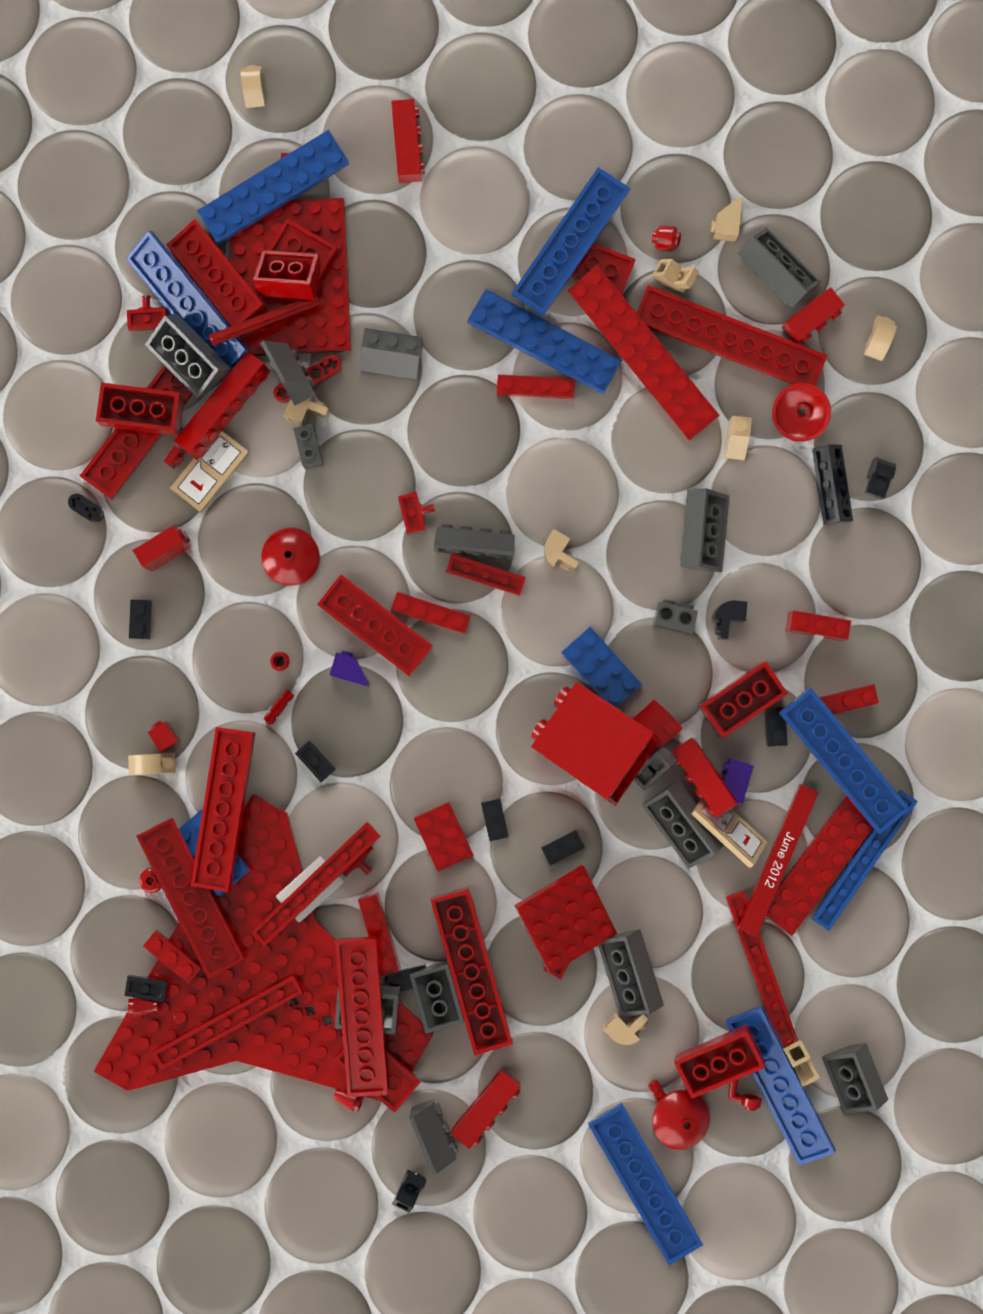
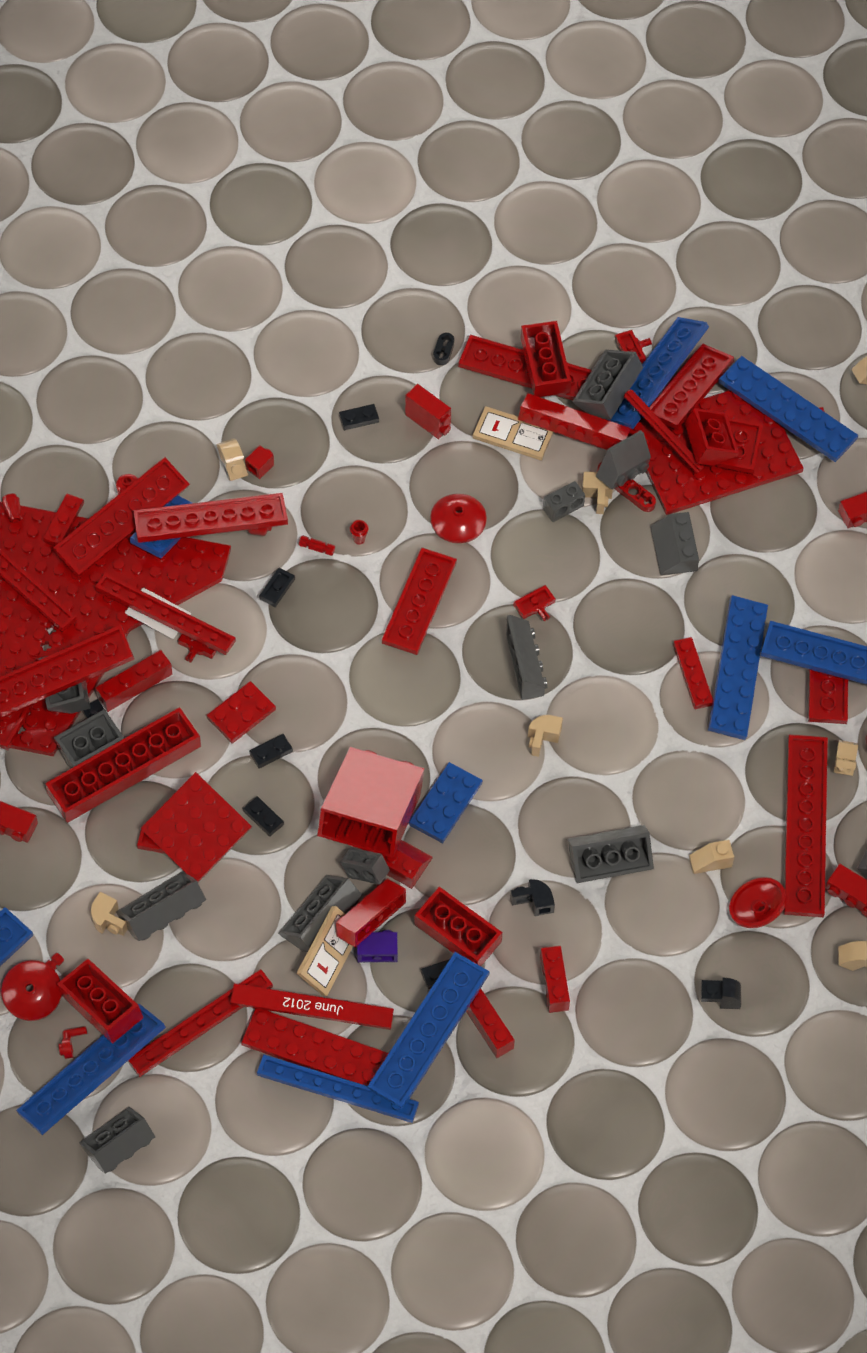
camera: 75 degrees right, 25 degrees down
black plate [124,975,168,1002] -> none
red plate [163,446,185,469] -> none
dark purple slope [329,650,370,687] -> none
red plate [391,592,471,634] -> none
red plate [446,554,526,597] -> none
red plate [567,265,720,441] -> none
dark grey brick [652,599,698,635] -> none
tan brick [783,1040,820,1087] -> none
black fence [812,444,853,525] -> none

